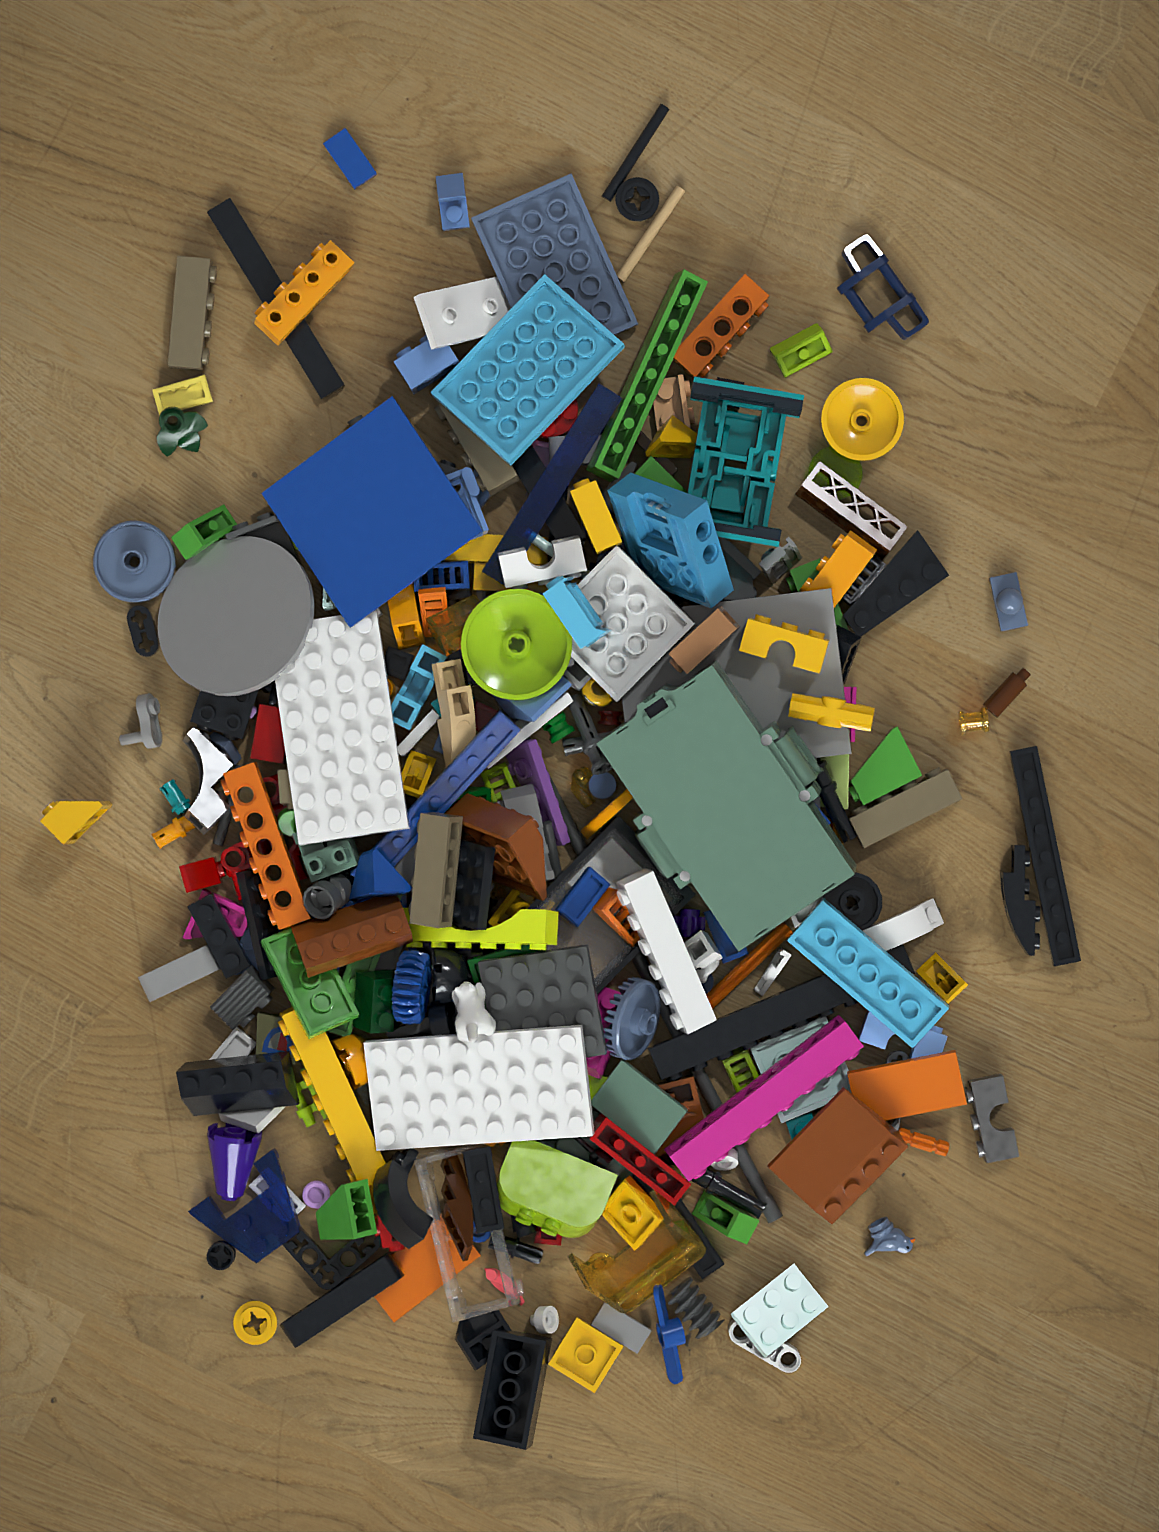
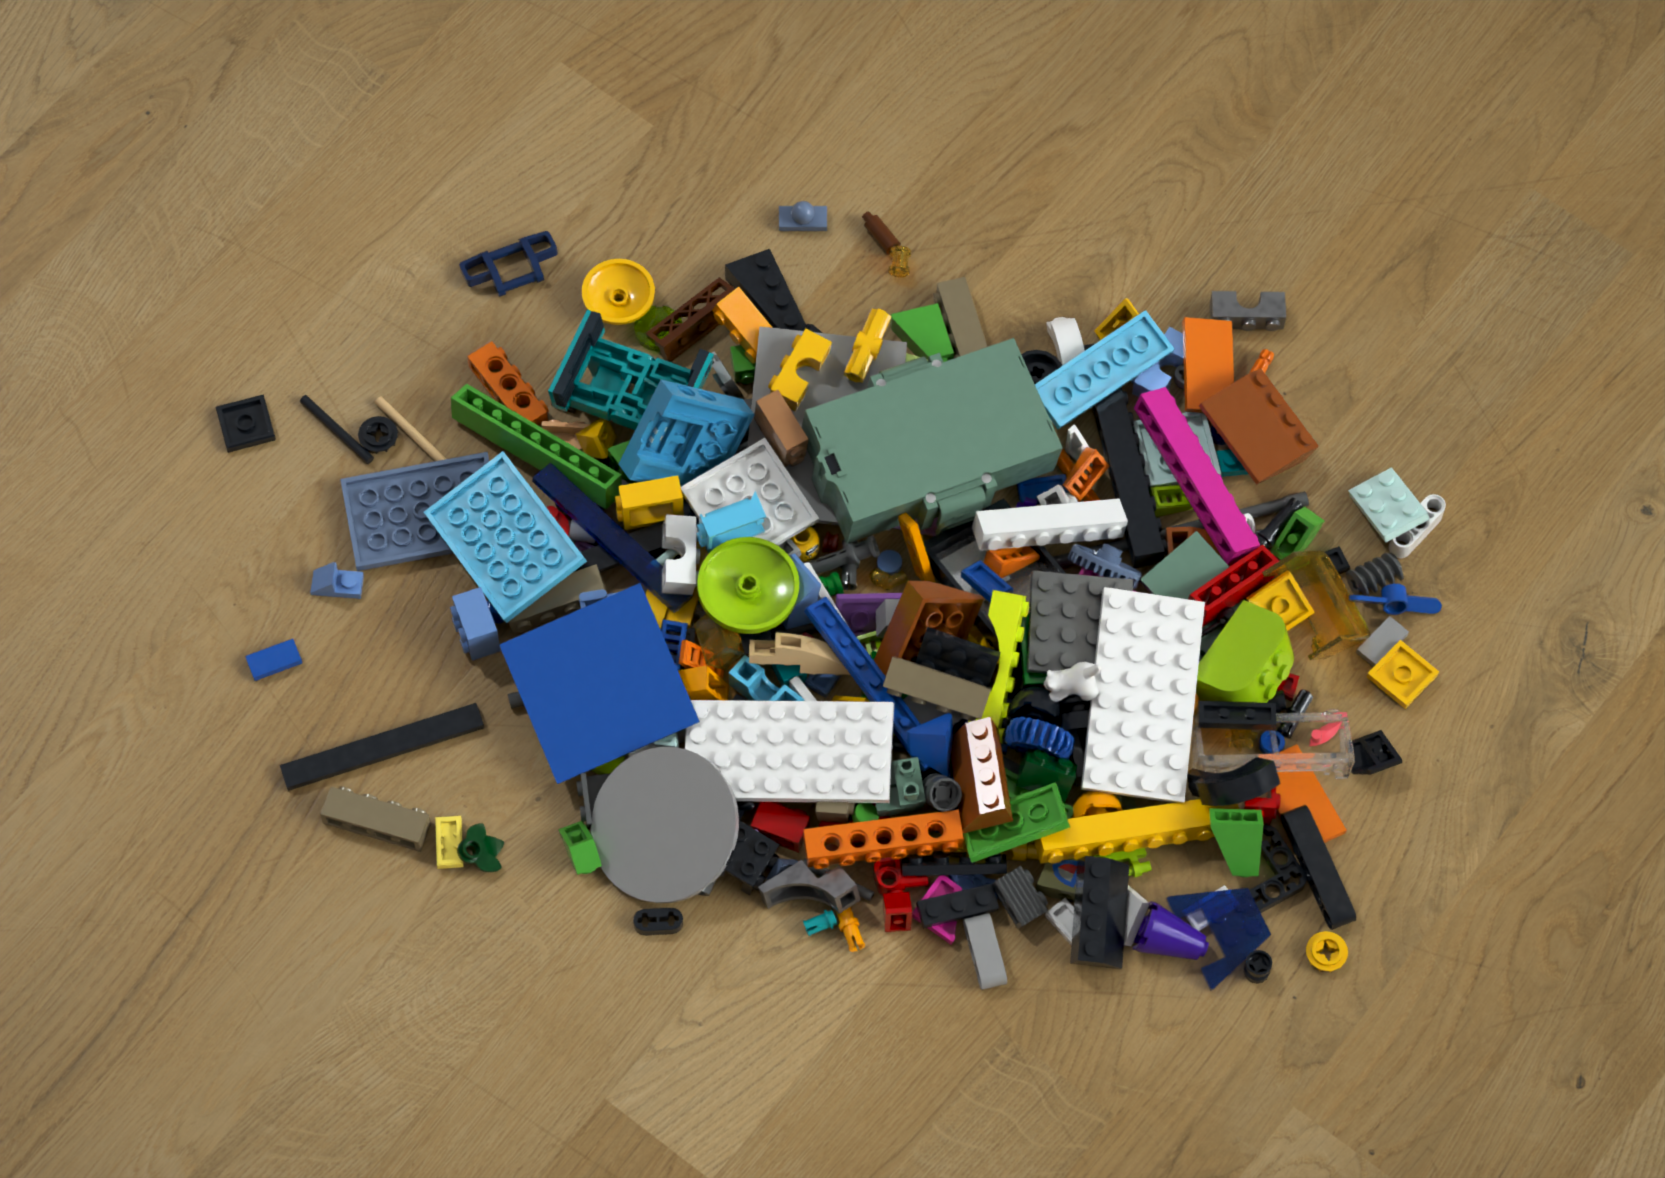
camera: 80 degrees left, 25 degrees down
yellow slope [40,801,113,845] -> none
sand blue wheel [93,520,176,603] -> none
light grey piece [119,693,162,749] -> none
light orange brick [254,240,355,346] -> none
lavender tile [302,1180,330,1209] -> none
white plate [413,277,511,350] -> none
reddish brown slope [440,1148,474,1261] -> none
black slope [473,1329,552,1450] -> none
white tile [530,1306,559,1334] -> none
lime slope [770,323,833,378] -> none
sand blue animal [864,1217,915,1257] -> none
black slope [1000,845,1040,956] -> none
black plate [1009,746,1081,967] -> none
none -> black tile [216,394,276,453]
none -> orange slope [1063,447,1110,502]

